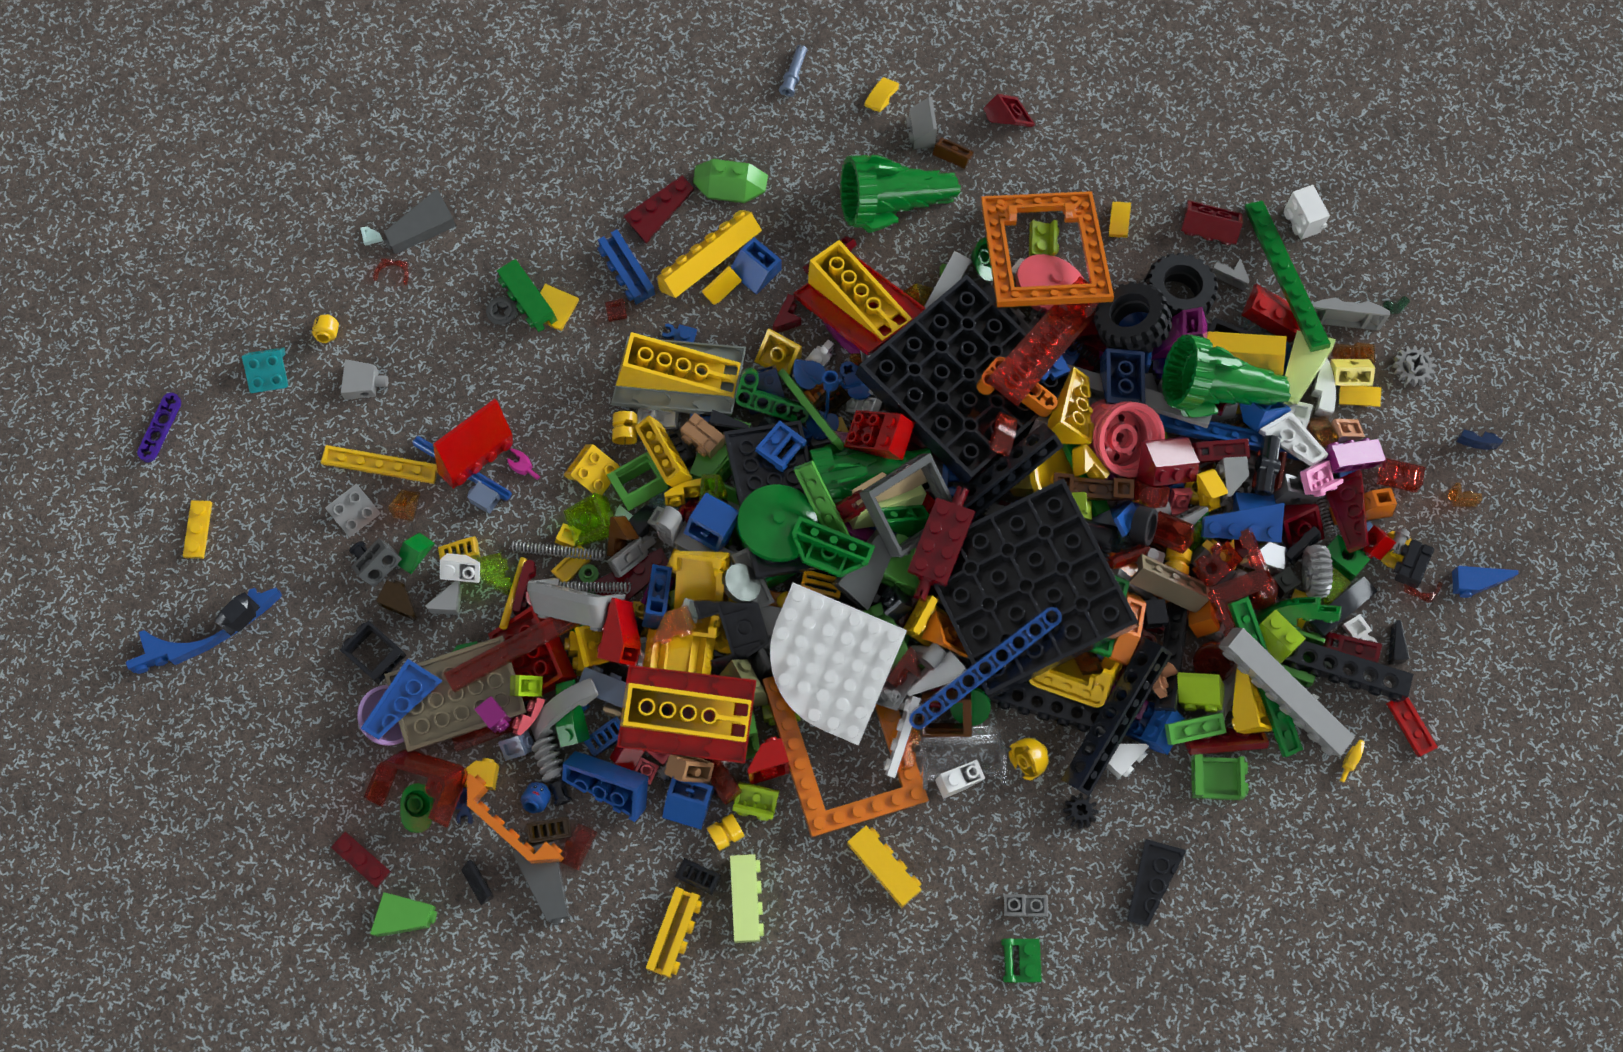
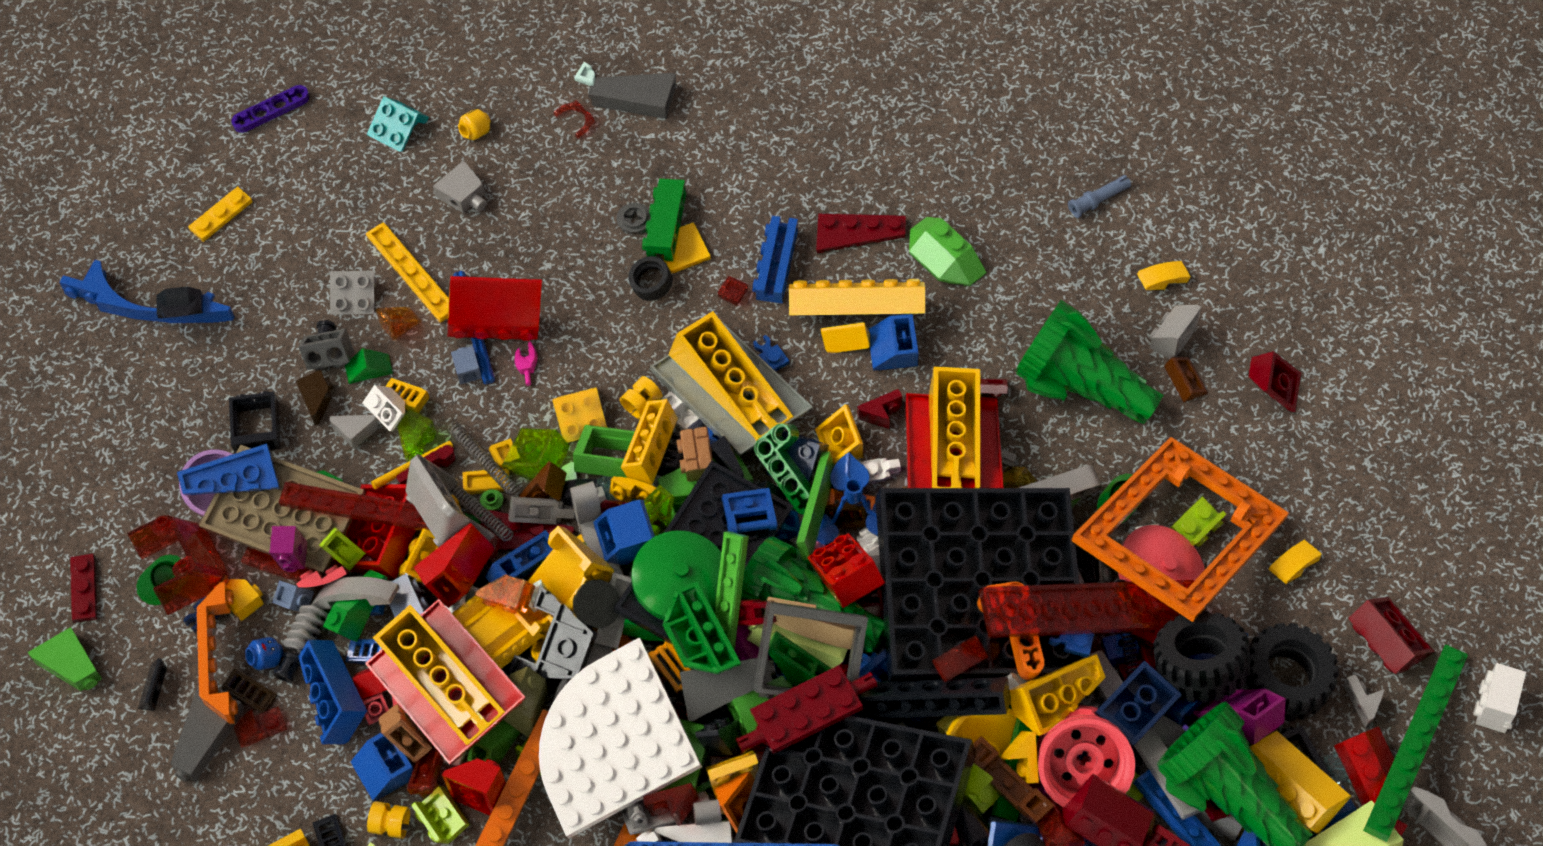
camera: 45 degrees right, 10 degrees down
none -> black tyre [628,256,673,301]

